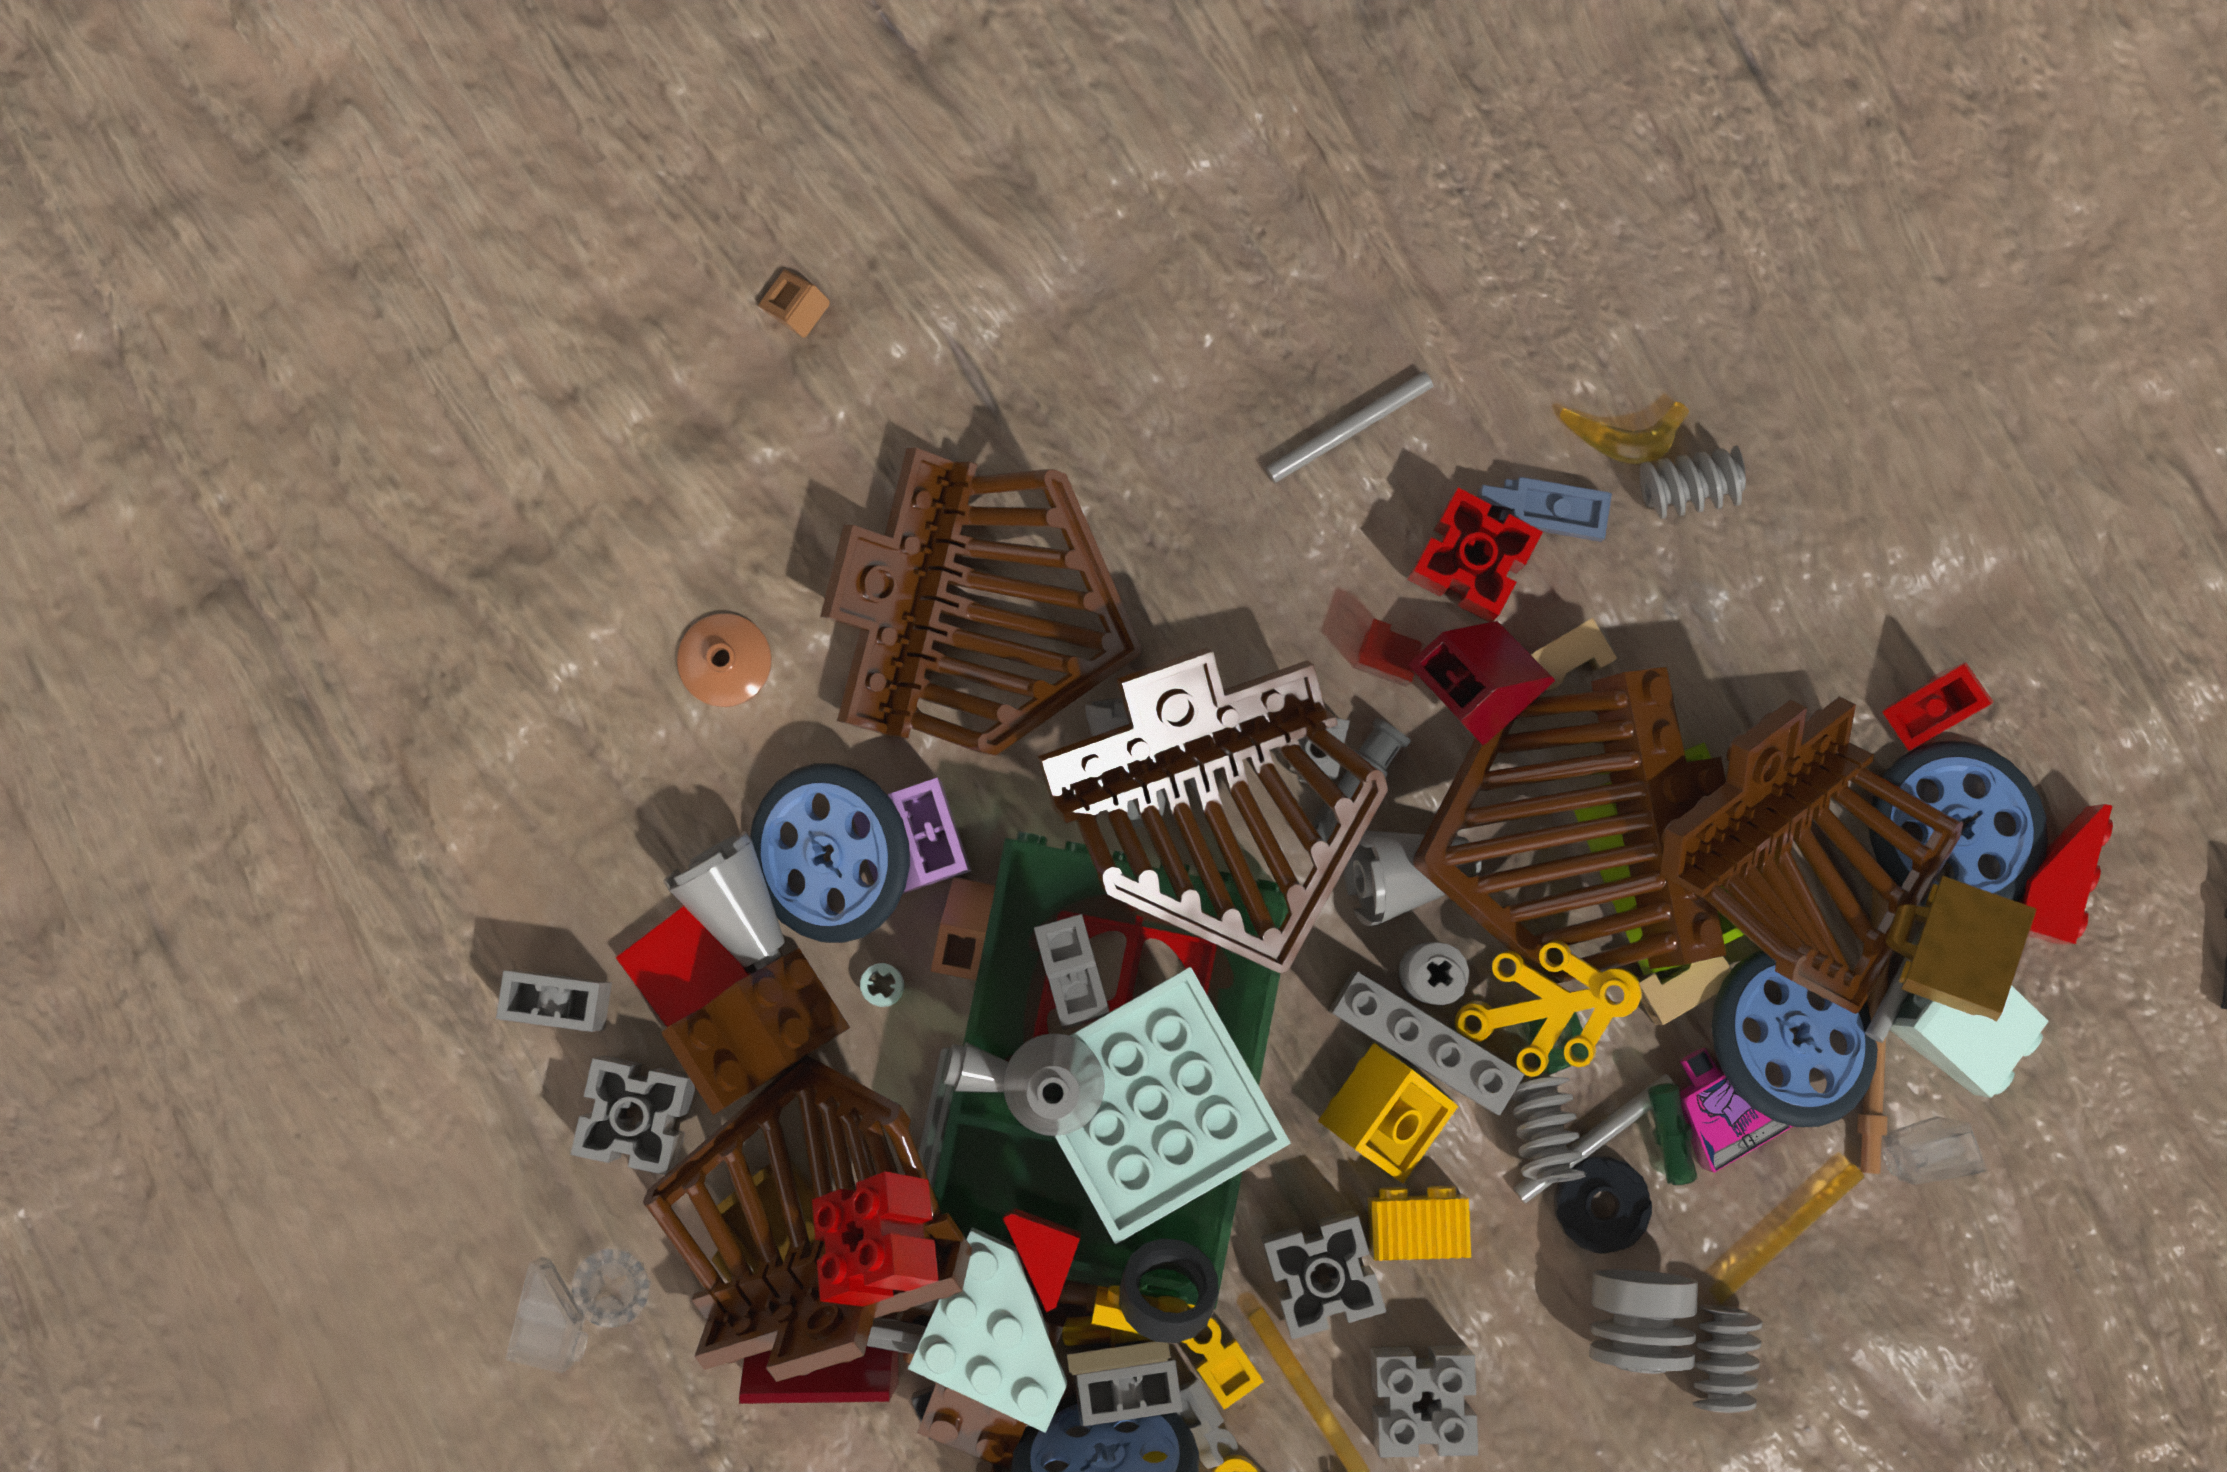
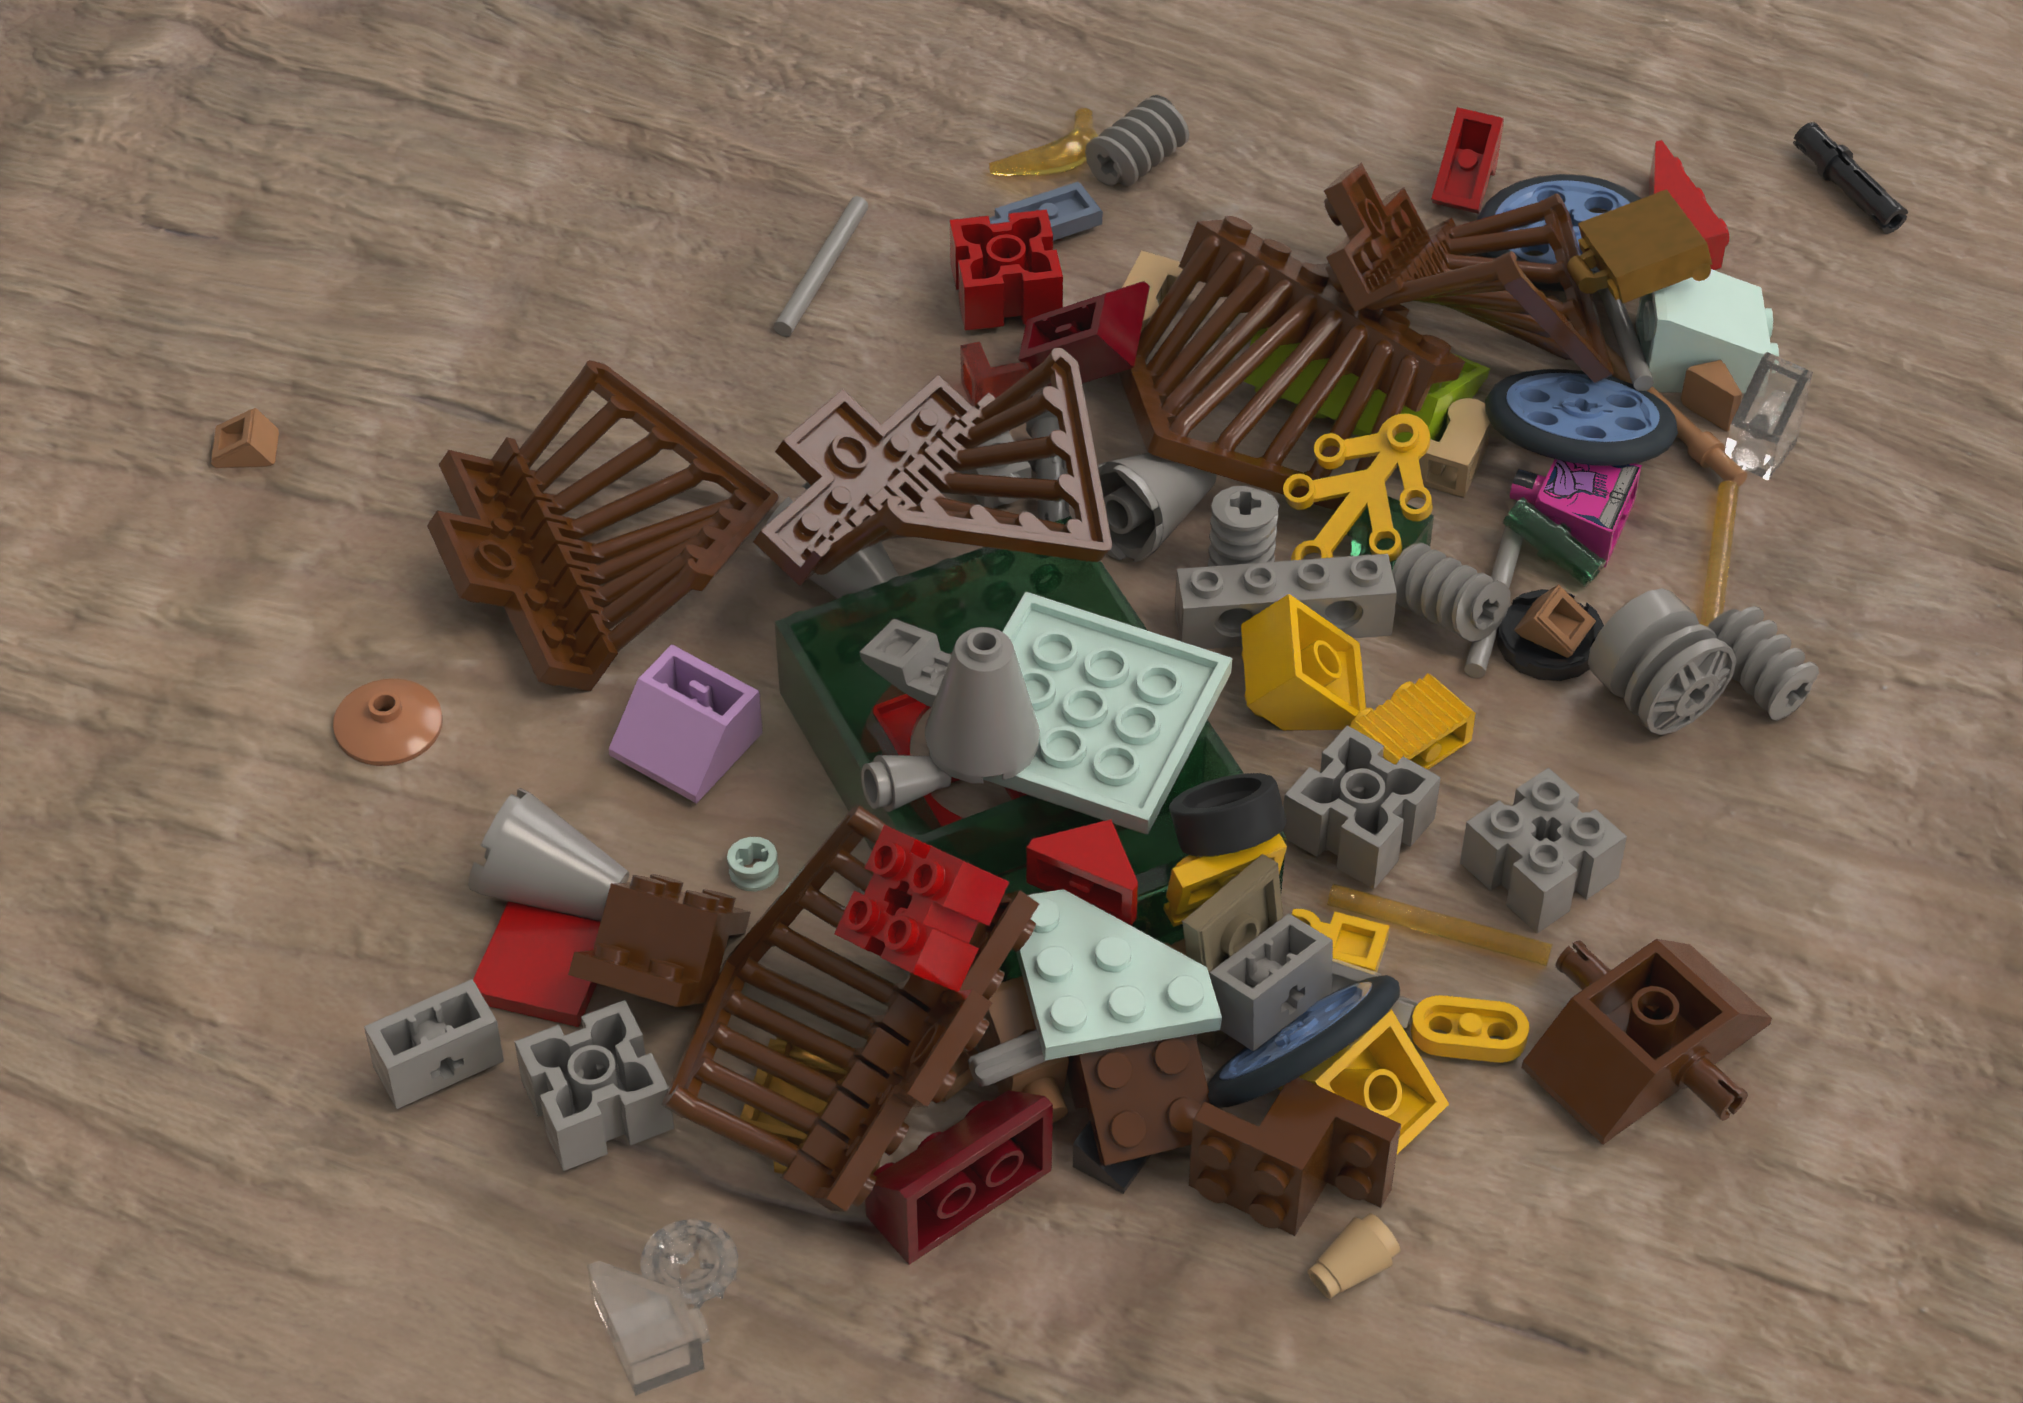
camera: 40 degrees left, 35 degrees down
medium blue wedge [750,763,910,943] -> none
nougat slope [930,877,1000,981] -> none
none -> medium nougat slope [1514,584,1596,658]
none -> medium nougat slope [1681,360,1742,432]

